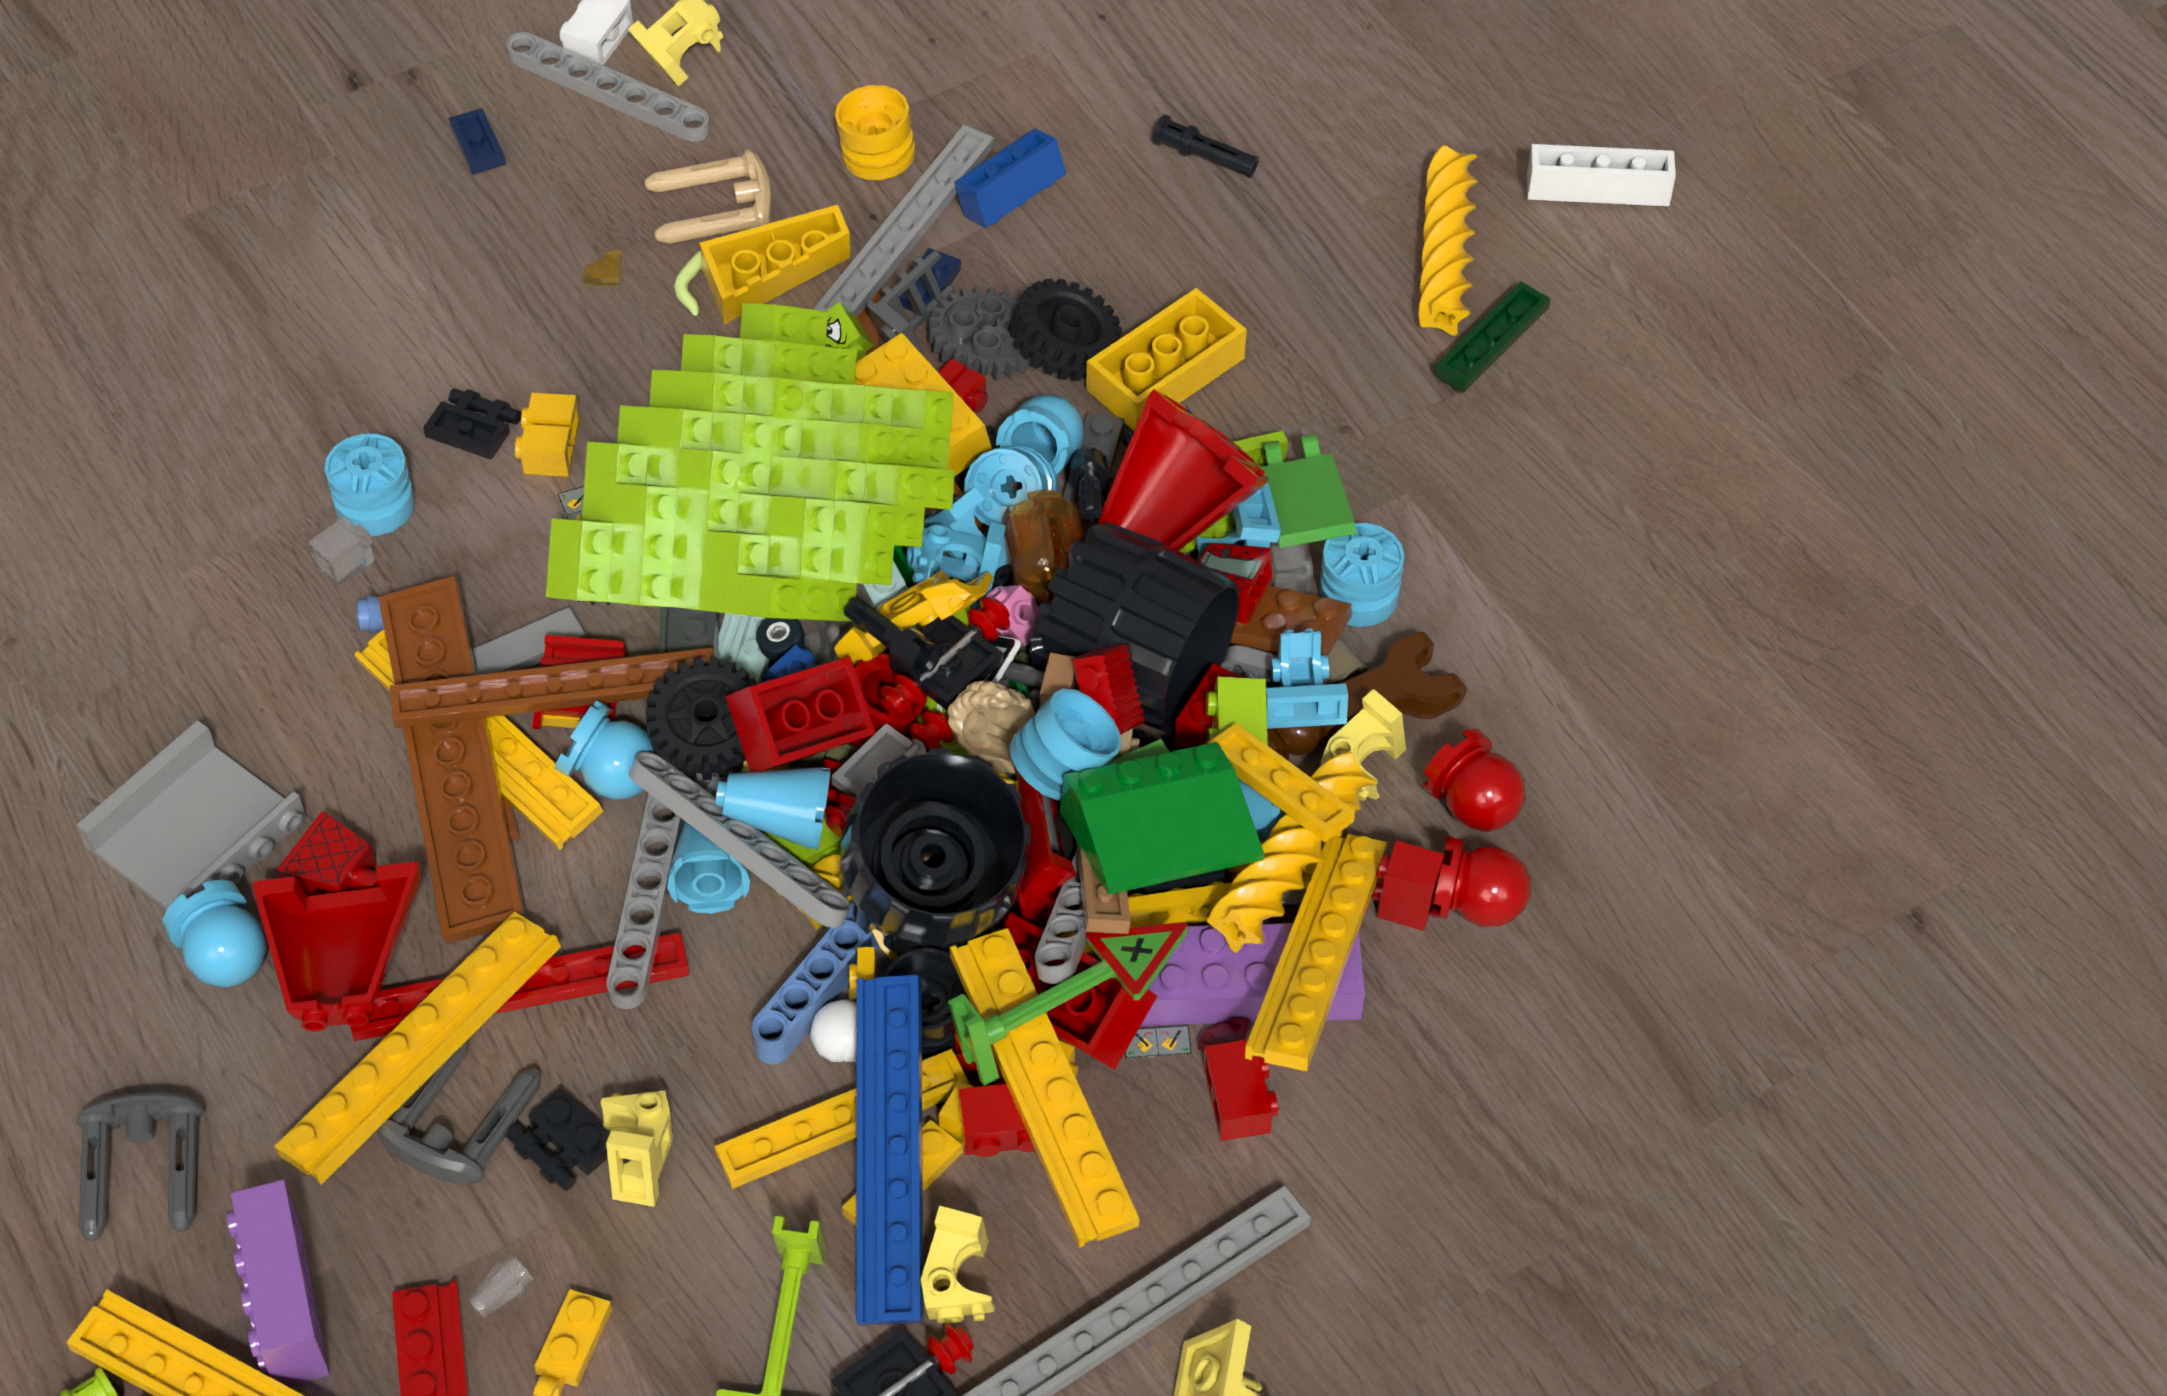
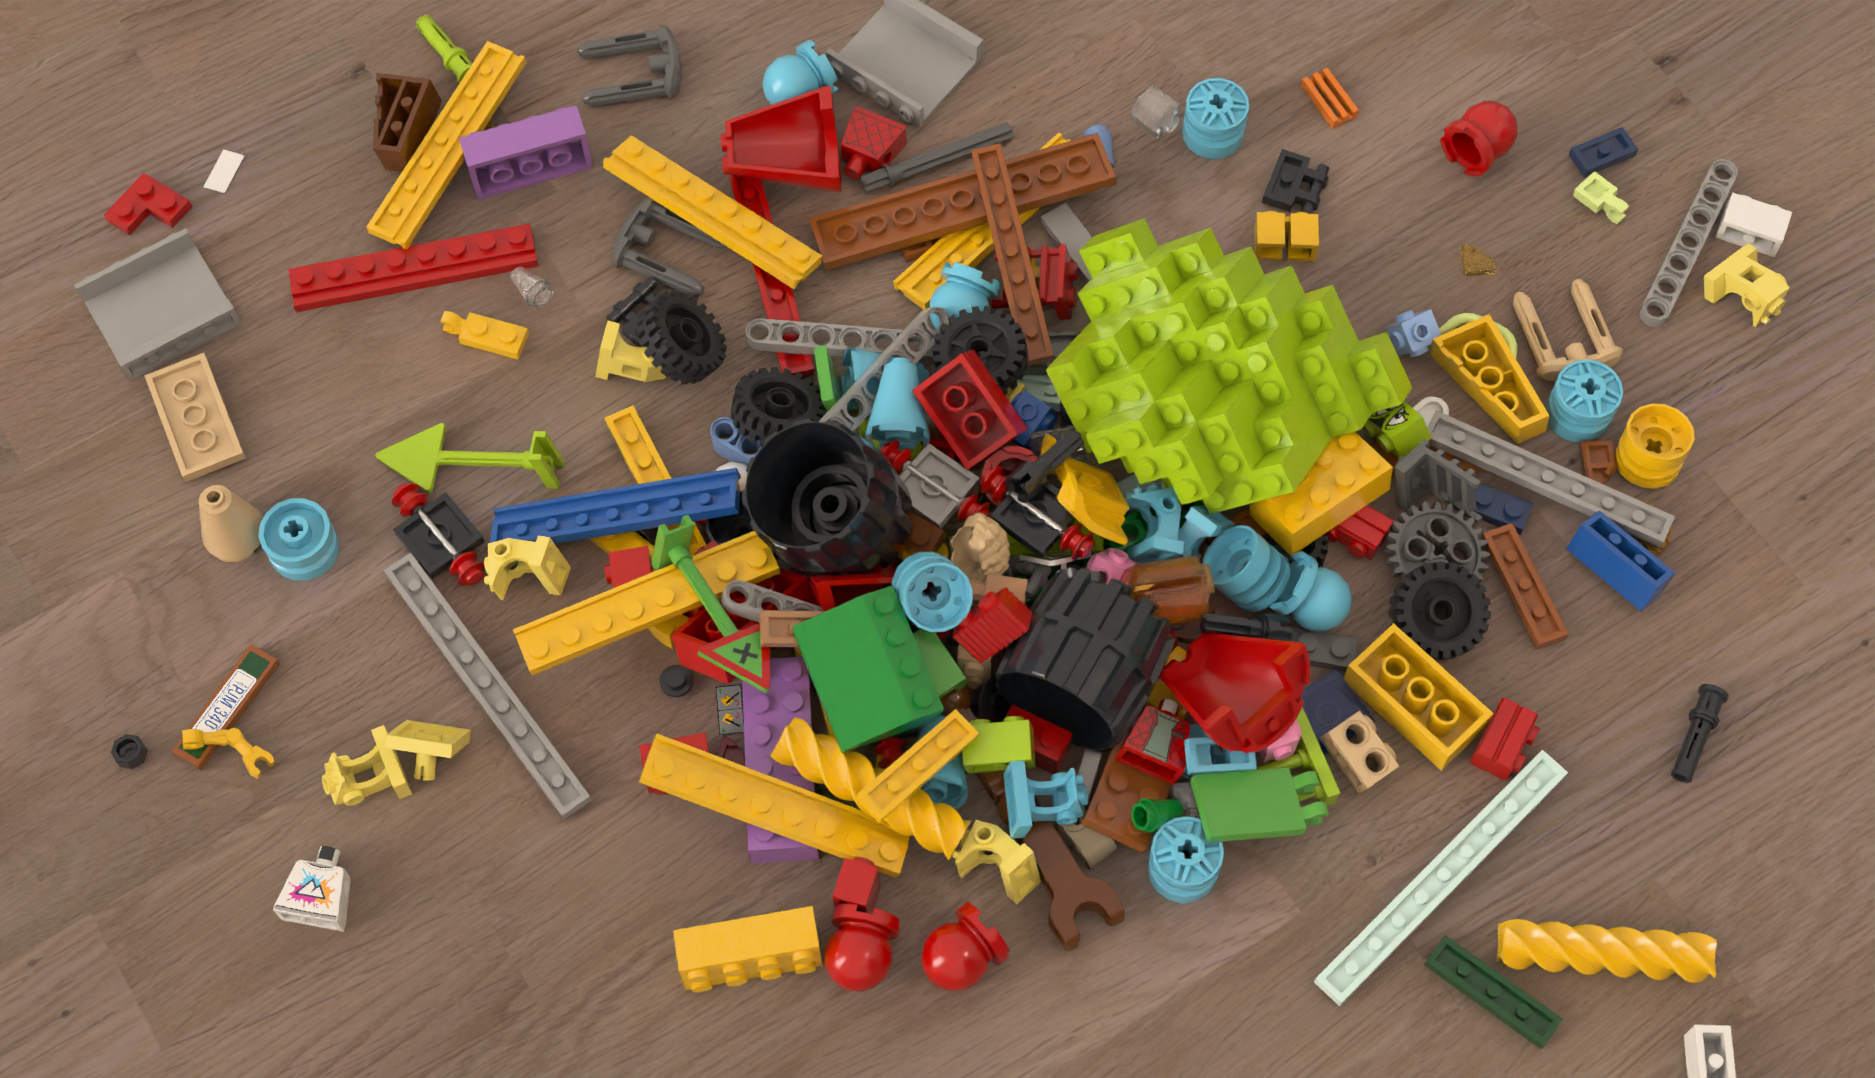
camera: 90 degrees right, 10 degrees up
none -> black wheel [636,291,727,384]
none -> black plate [659,665,693,697]
none -> yellow brick [673,906,822,992]
none -> black wheel [731,367,826,447]
none -> bright green tile [814,345,843,412]
none -> dark grey axle [861,123,1013,193]
none -> green cone [1131,798,1183,832]
none -> orange tile [1301,67,1359,129]
none -> light aqua plate [1314,750,1568,1006]
none -> tan brick [1319,711,1399,794]
none -> light blue brick [1386,309,1441,357]
none -> red tile [1440,101,1518,177]
none -> red brick [1470,697,1540,780]
none -> dark orange plate [1481,523,1569,650]
none -> medium azure wheel [1545,360,1623,443]
none -> yellowish green plate [1573,171,1629,224]
none -> dark orange tile [1579,440,1617,485]

